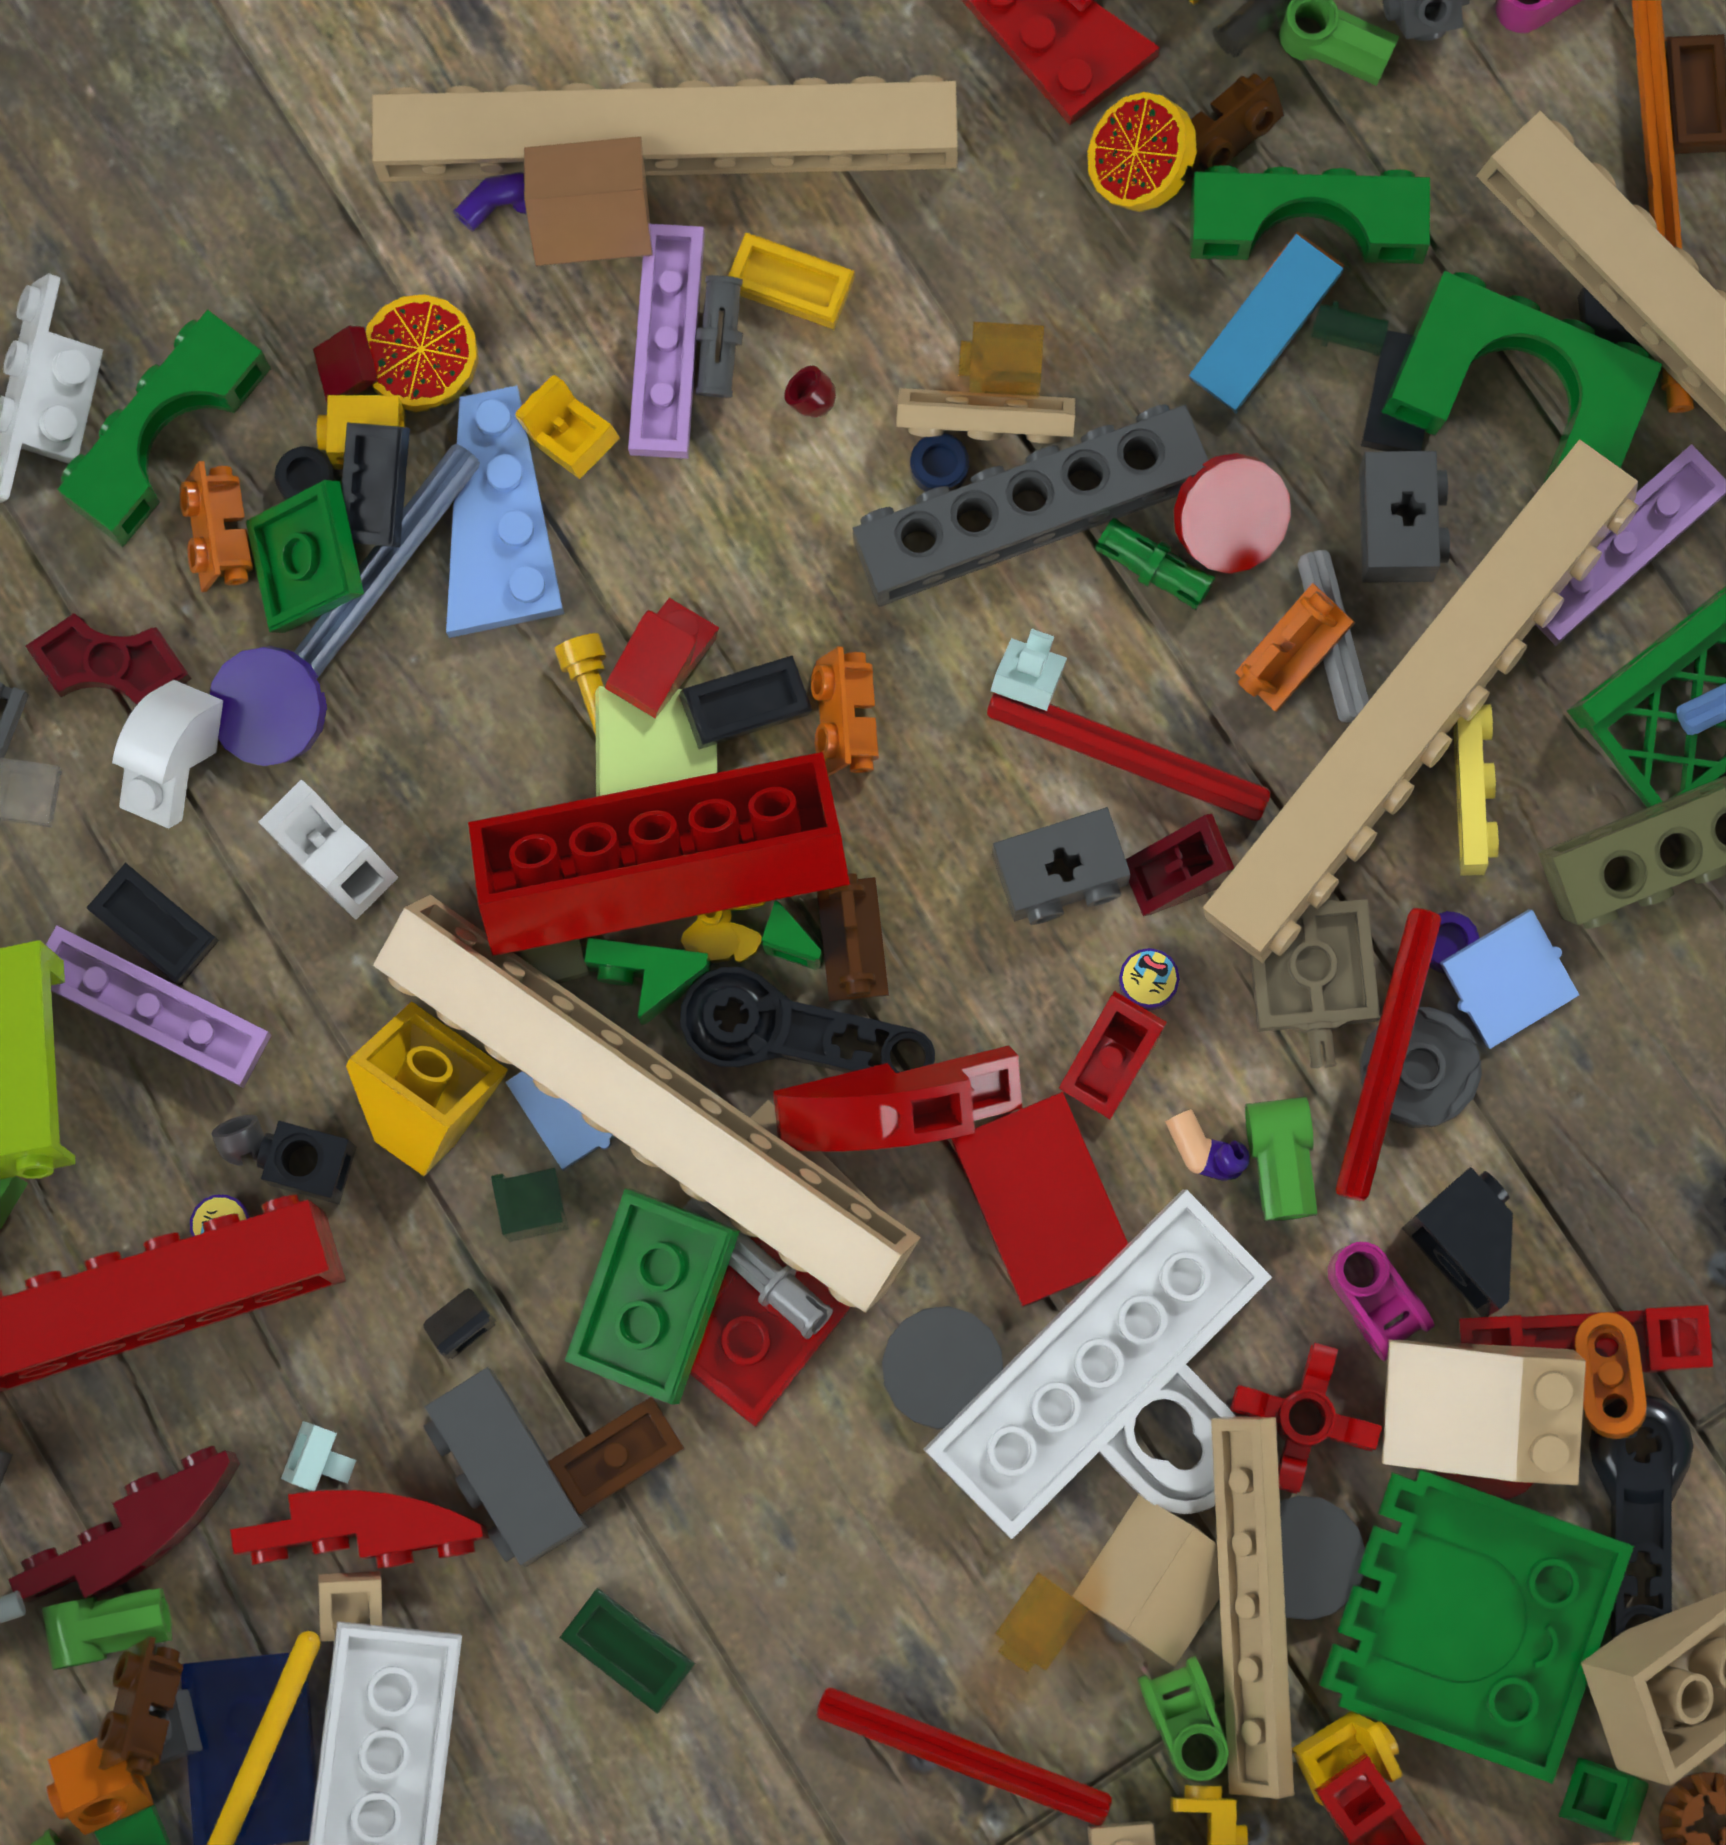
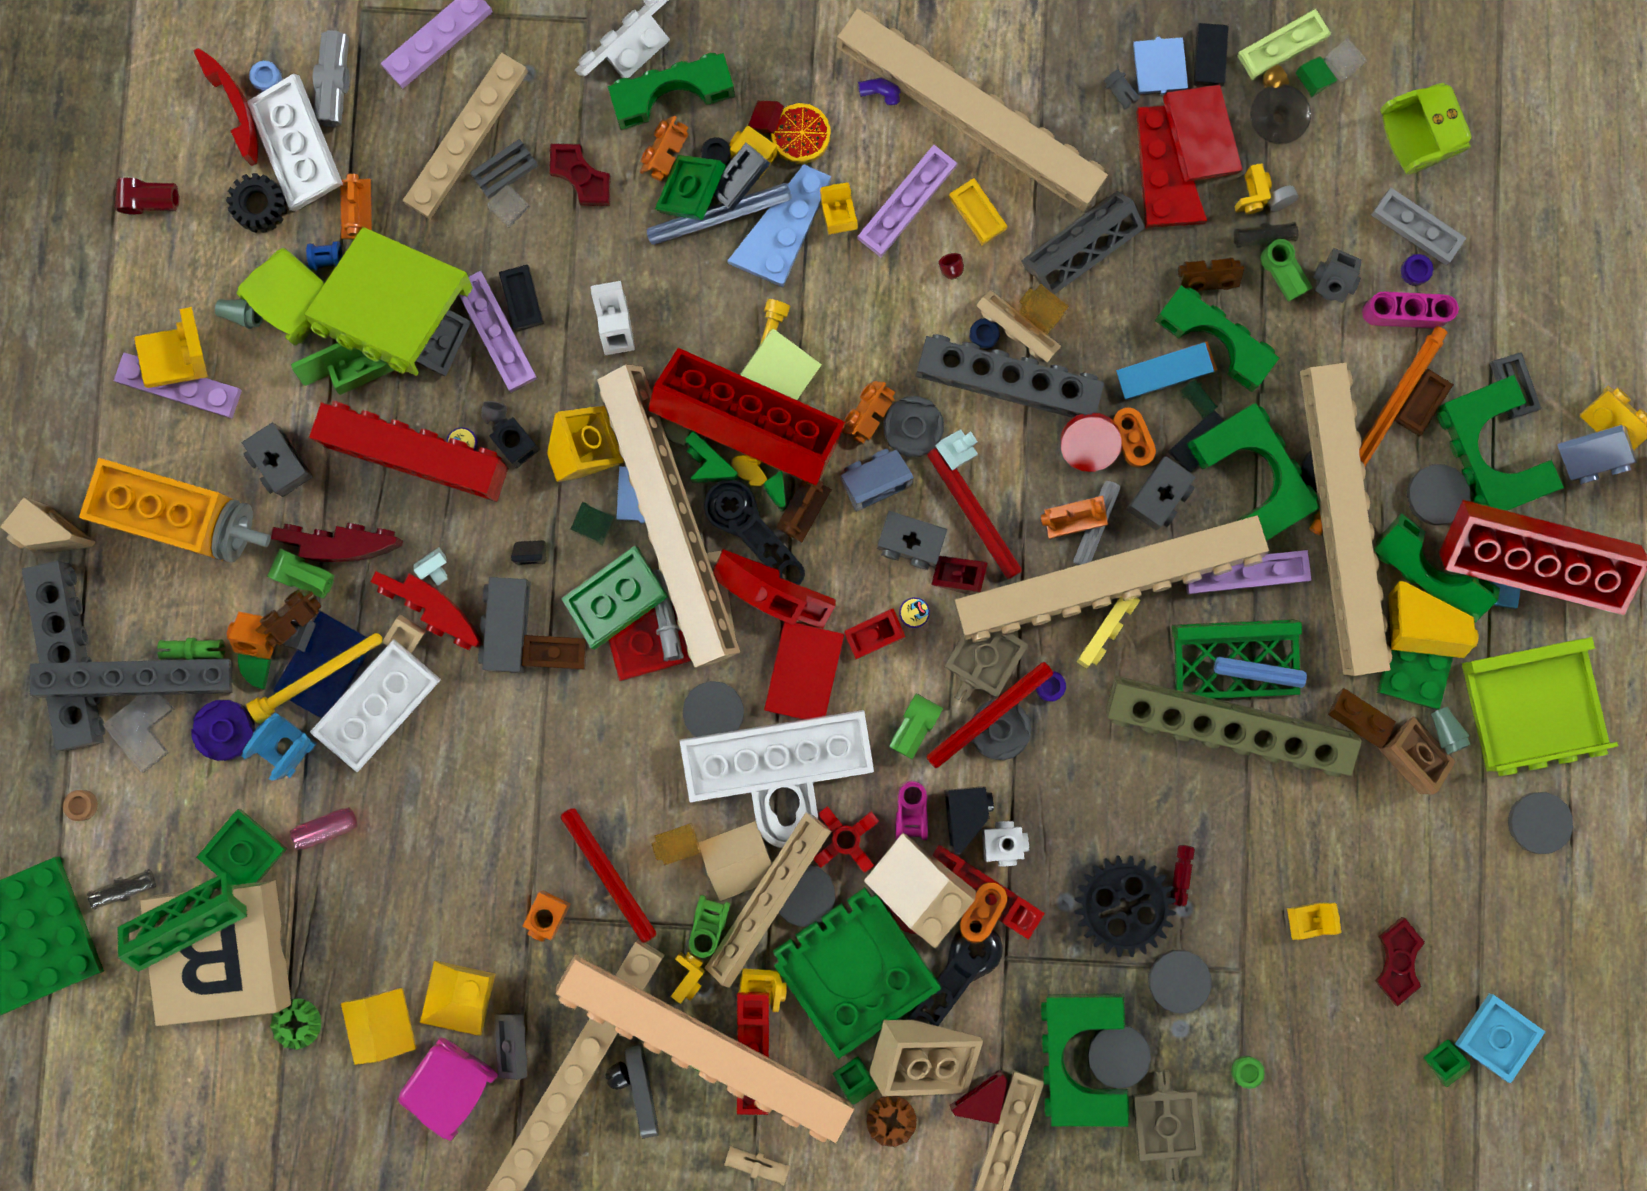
camera: 30 degrees right, 5 degrees up
white brick [112,680,223,829] -> none
dark purple tile [209,646,327,766] -> none
medium nougat slope [524,136,653,267] -> none
dark green tile [559,1588,696,1714] -> none
red slope [605,598,720,718] -> none
black tile [679,655,812,749] -> none
dark grey pin [695,275,743,398] -> none
tile [1087,92,1197,212] -> none
green pin [1095,517,1216,611] -> none
arm [1165,1109,1250,1181] -> none
light blue piece [1440,909,1579,1049] -> none
none -> dark grey bracket [415,310,471,376]
none -> sand blue slope [841,448,914,512]
none -> dark grey tile [884,396,944,457]
none -> white brick [982,821,1029,866]
none -> dark grey fence [1021,191,1145,298]
none -> orange plate [1112,408,1156,468]

